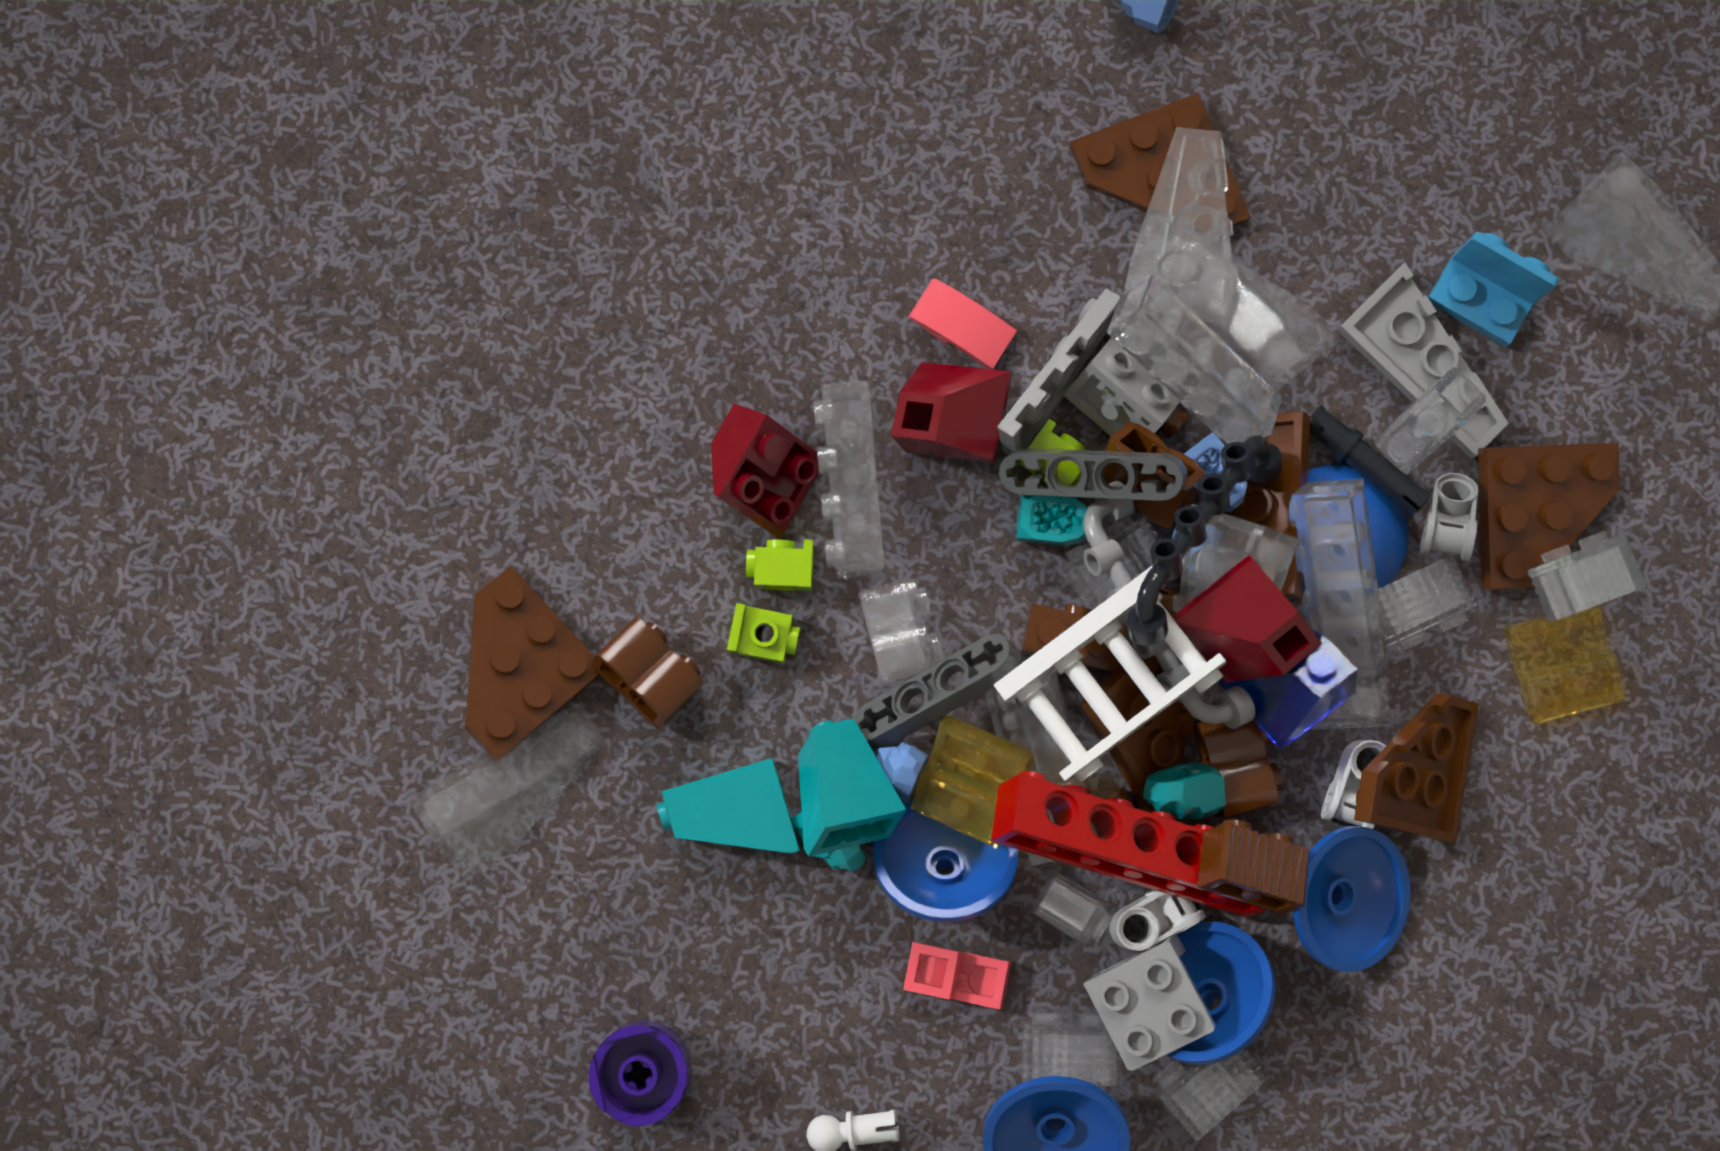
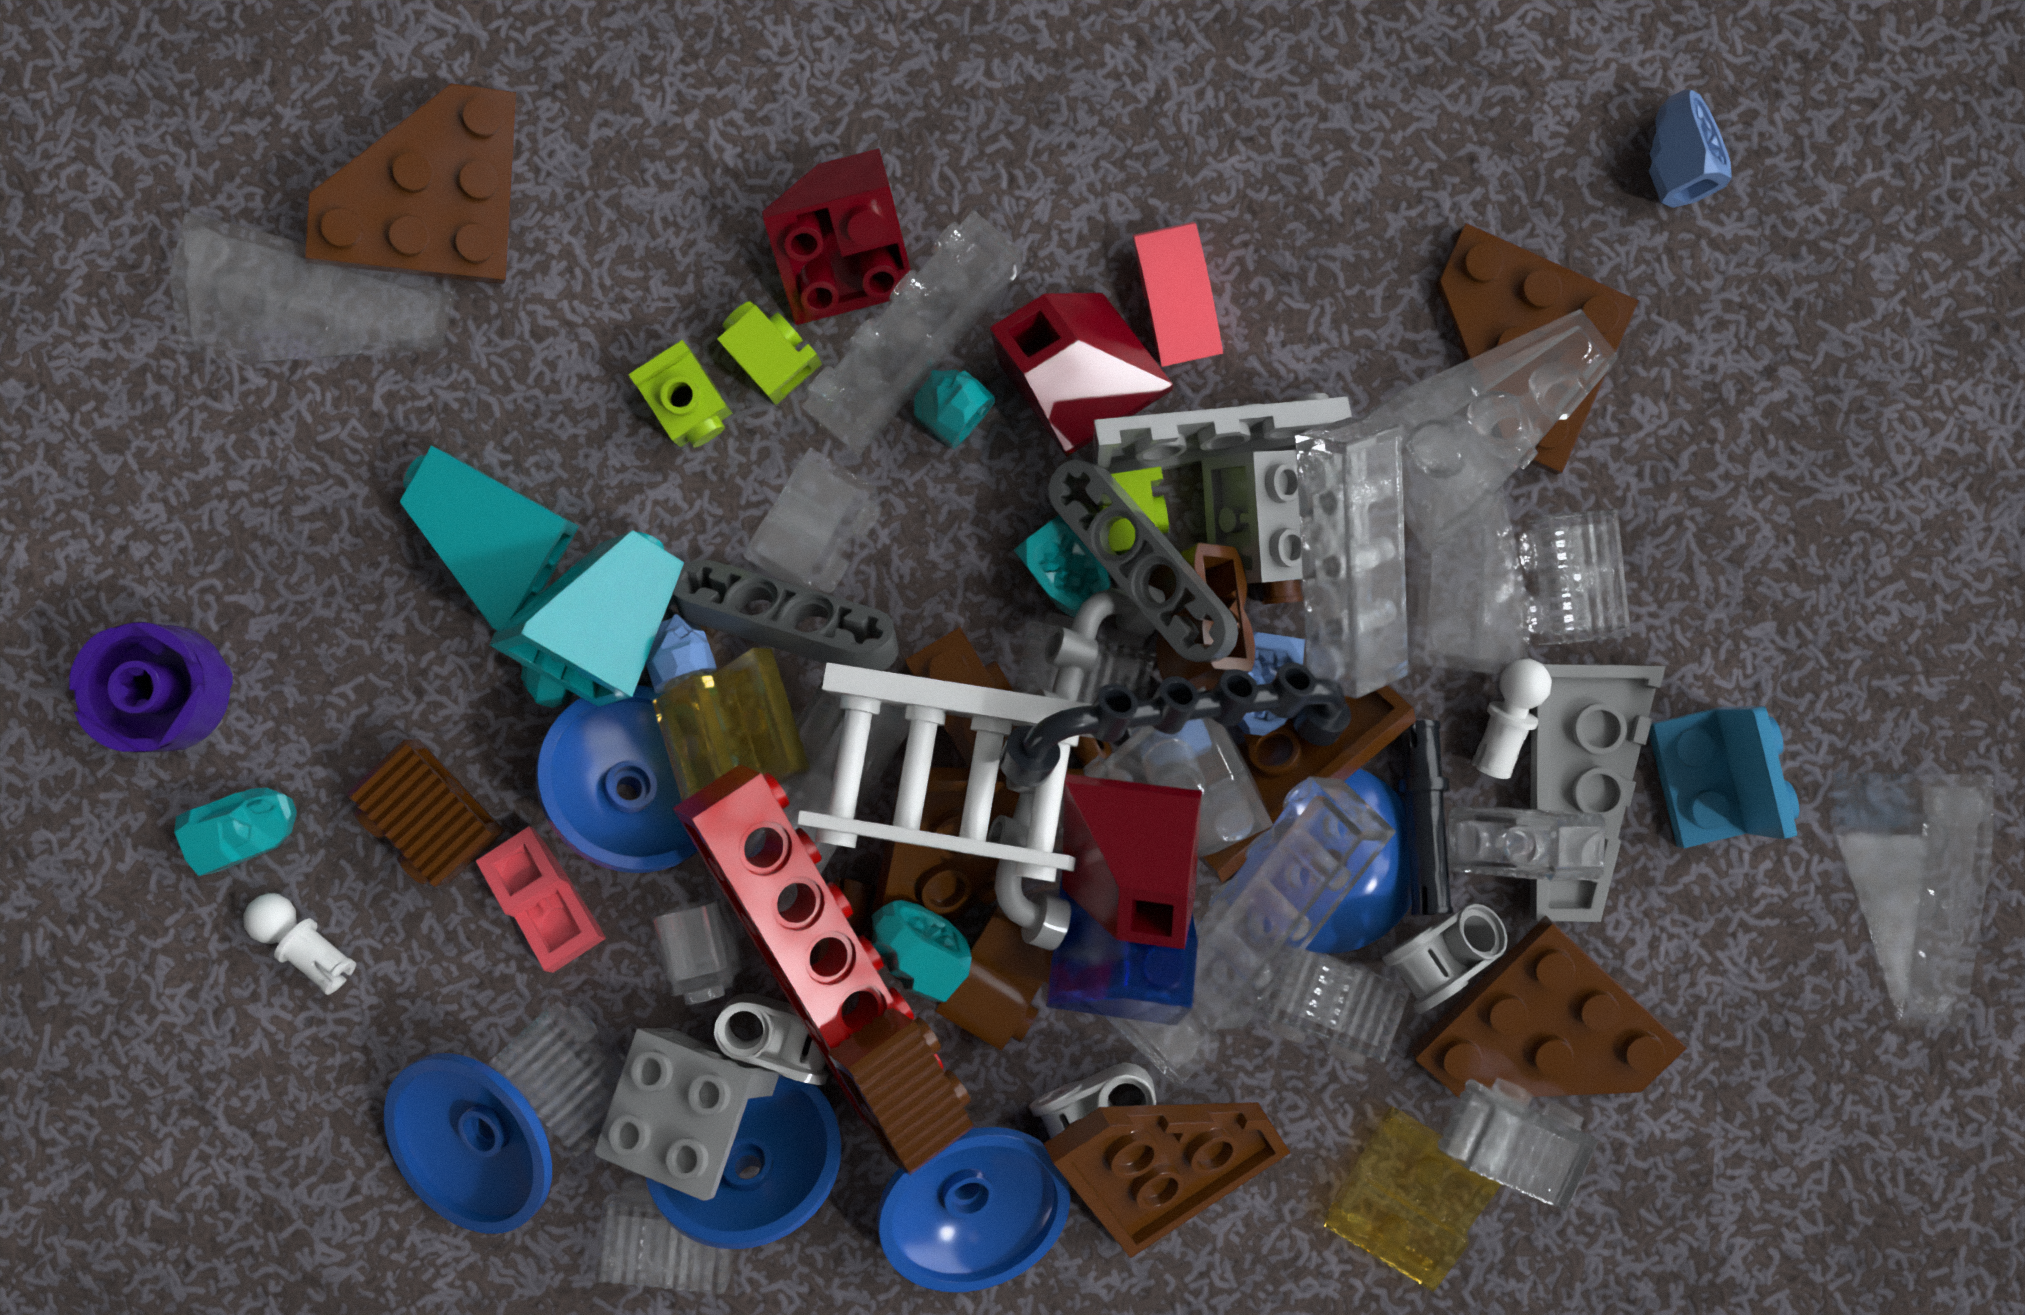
camera: 45 degrees right, 5 degrees up
reddish brown brick [592,617,704,730] -> none
none -> teal rock [174,787,297,876]
none -> reddish brown brick [347,739,505,887]
none -> teal rock [914,369,995,450]
none -> white pin [1472,658,1552,779]
none -> clear brick [1519,509,1631,646]

